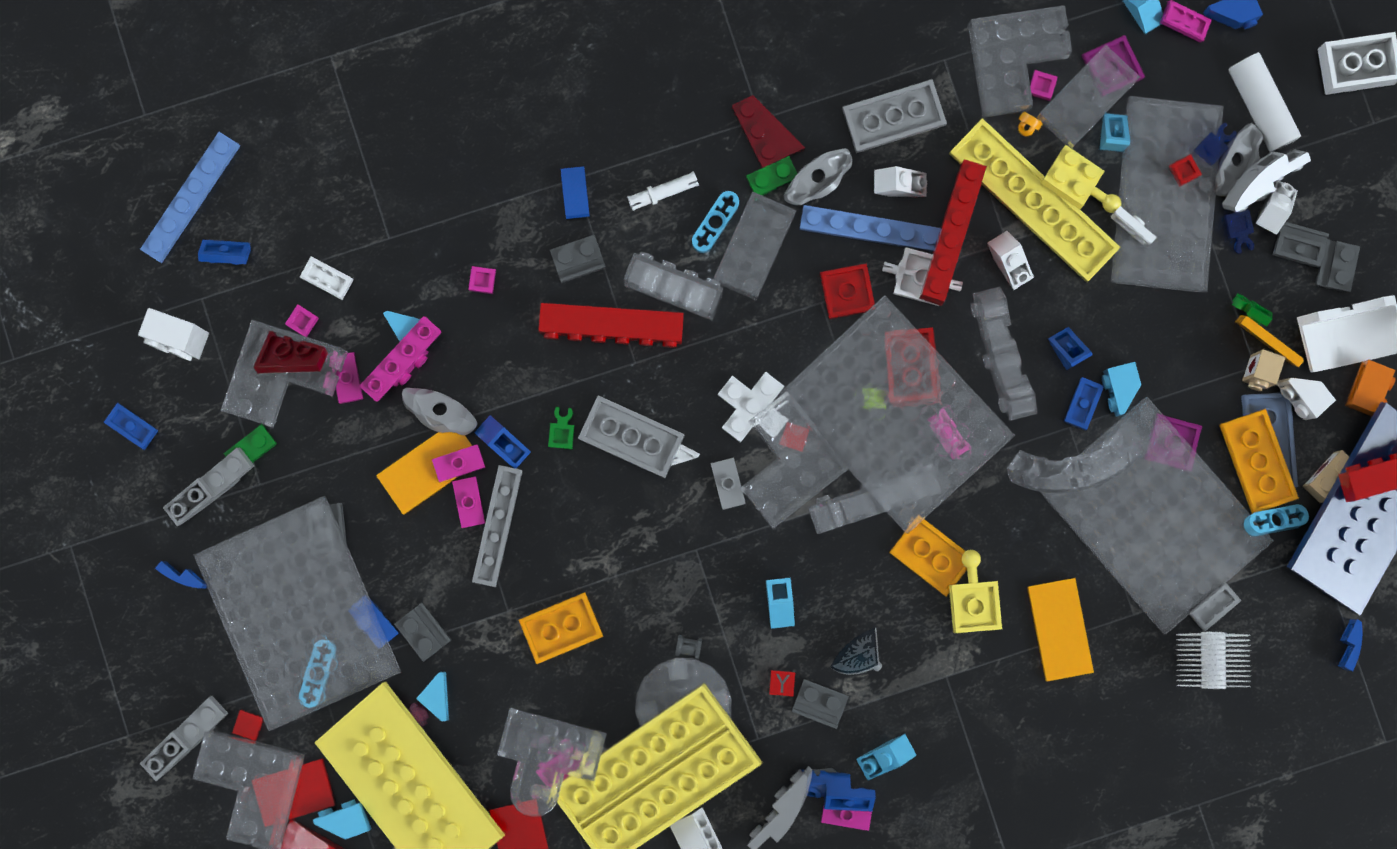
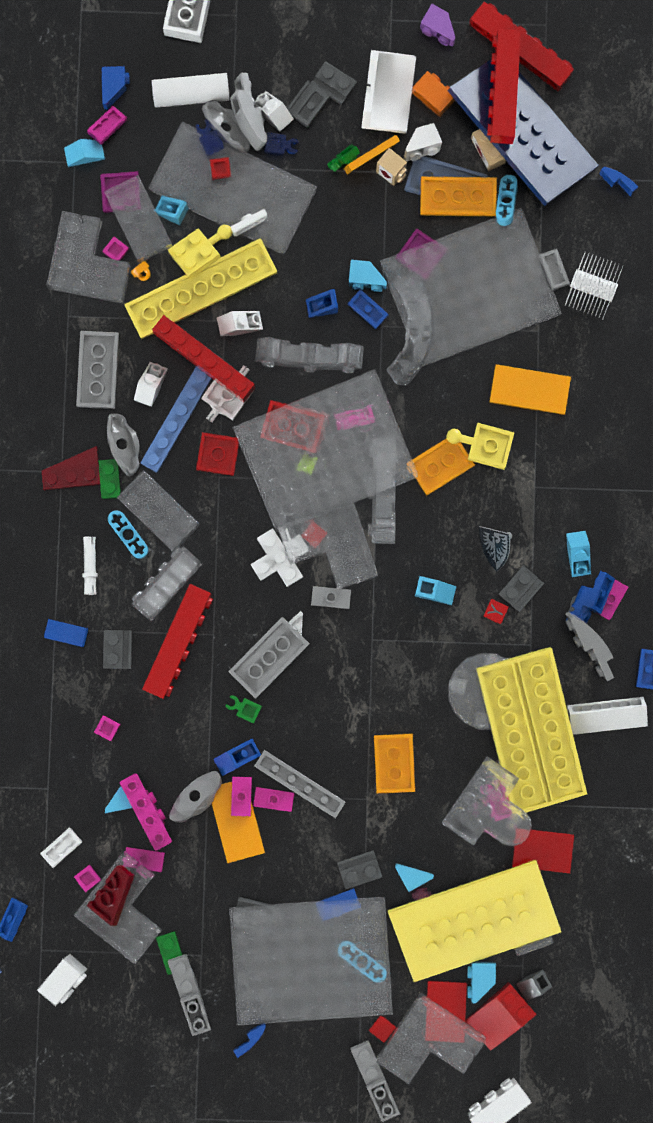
camera: 65 degrees left, 0 degrees up
blue plate [104,403,158,450] -> none
dark grey bush [675,634,702,660] -> none

